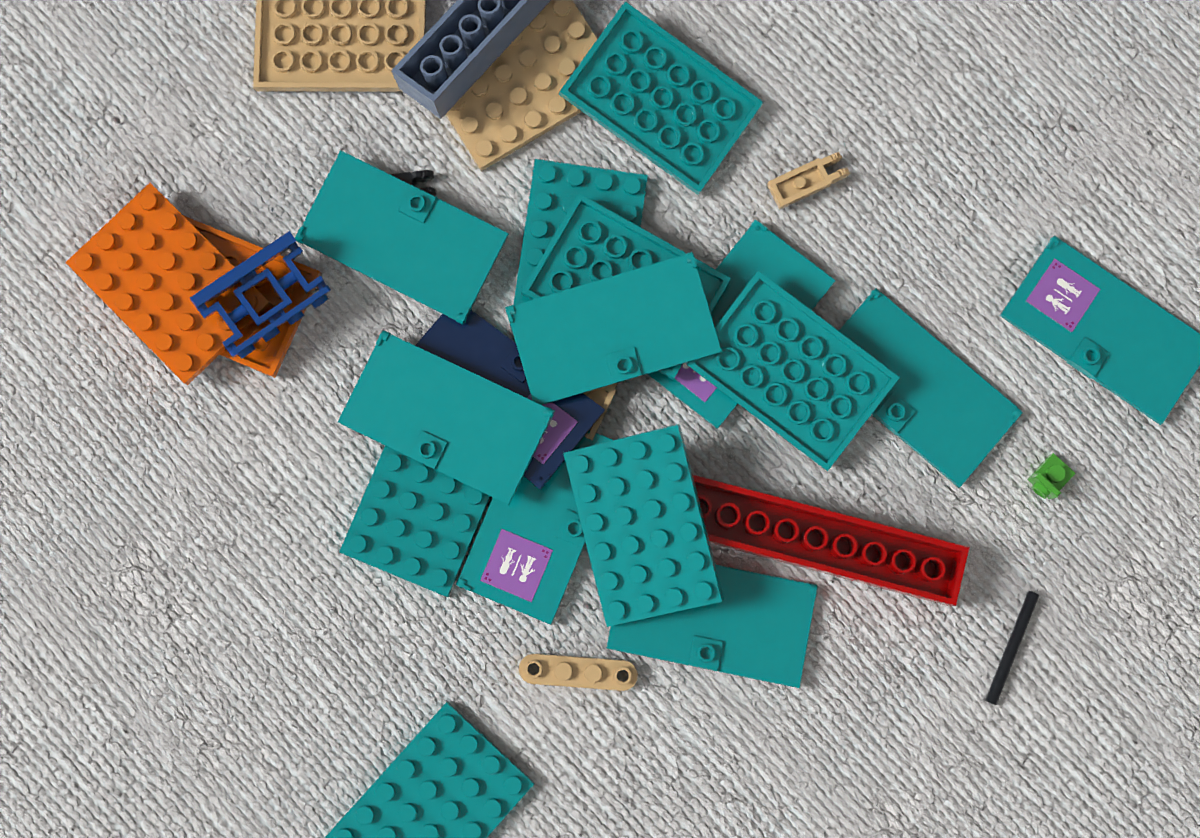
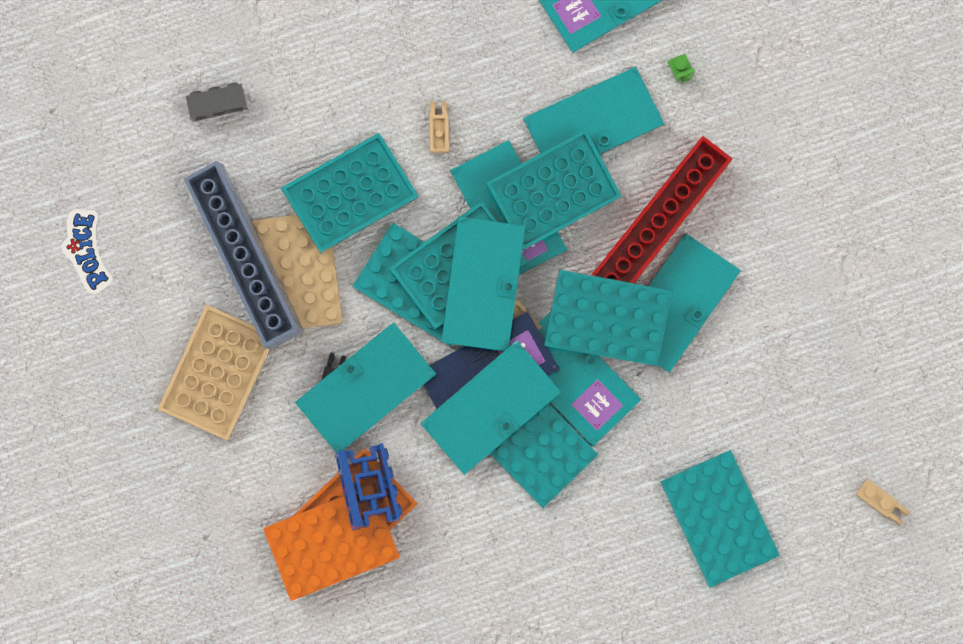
camera: 70 degrees left, 0 degrees up
tan plate [519,654,638,691] -> none
black bar [985,591,1039,705] -> none

